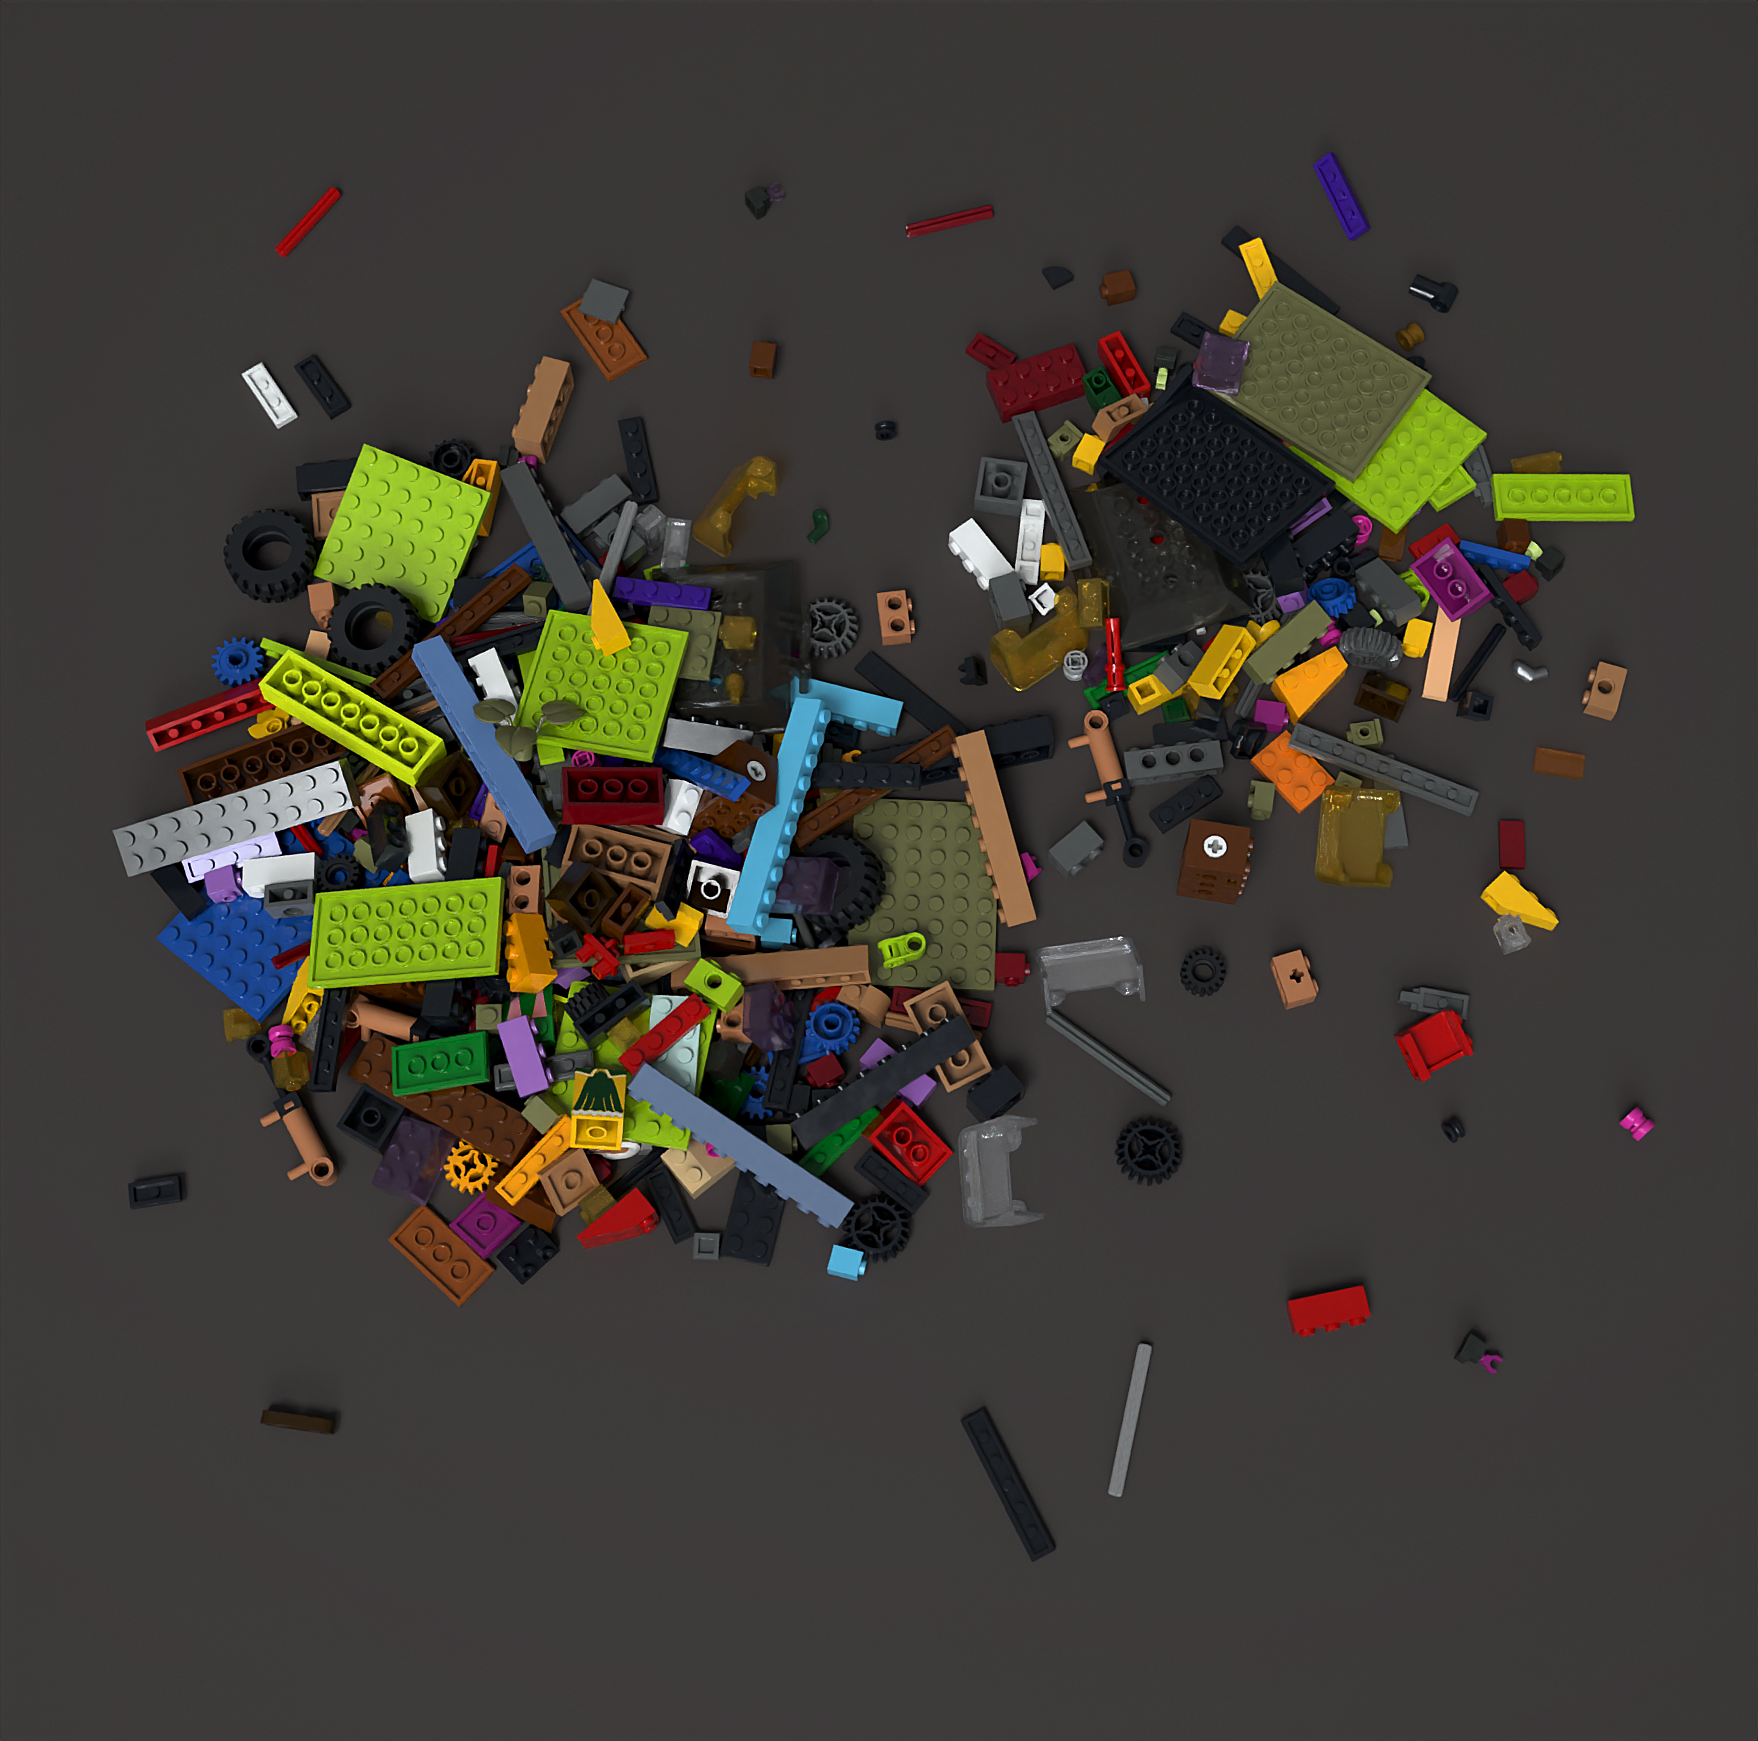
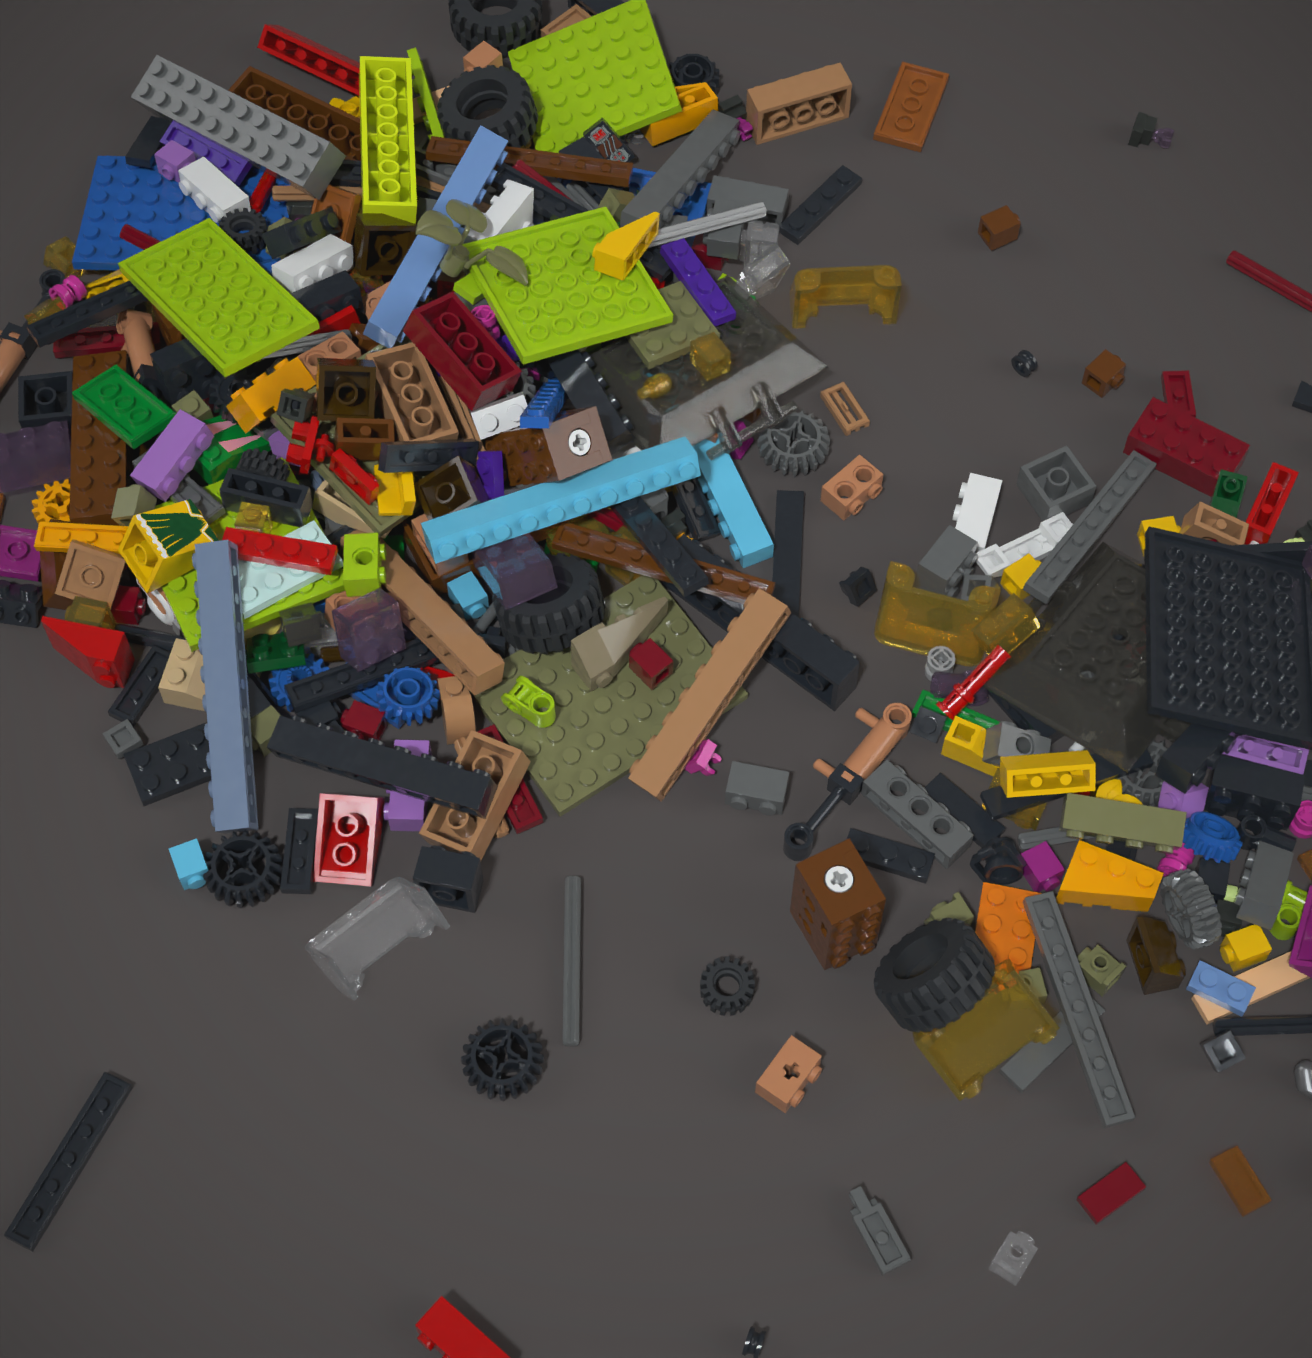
camera: 50 degrees right, 10 degrees down
blue gear [211,637,265,689] -> none
dark grey brick [264,880,322,919] -> none
dark grey piece [578,279,630,325] -> none
green tile [797,1107,880,1178] -> none
clear green arm [806,509,829,545] -> none
dark red brick [995,953,1030,987] -> none
clear windscreen [1035,937,1146,1015] -> none
olive brick [1047,420,1084,462] -> none
light grey axle [1108,1344,1152,1497] -> none
dark green tile [1161,698,1190,724] -> none
red panel [1393,1008,1474,1082] -> none
yellow slope [1480,871,1559,931] -> none
none -> dark tan wedge [571,596,668,691]
none -> tile [583,117,635,162]
none -> dark red brick [629,638,673,690]
none -> medium nougat tile [820,382,870,436]
none -> black tyre [874,918,995,1033]
none -> reddish brown brick [1082,349,1126,398]
none -> medium blue plate [1186,961,1256,1017]

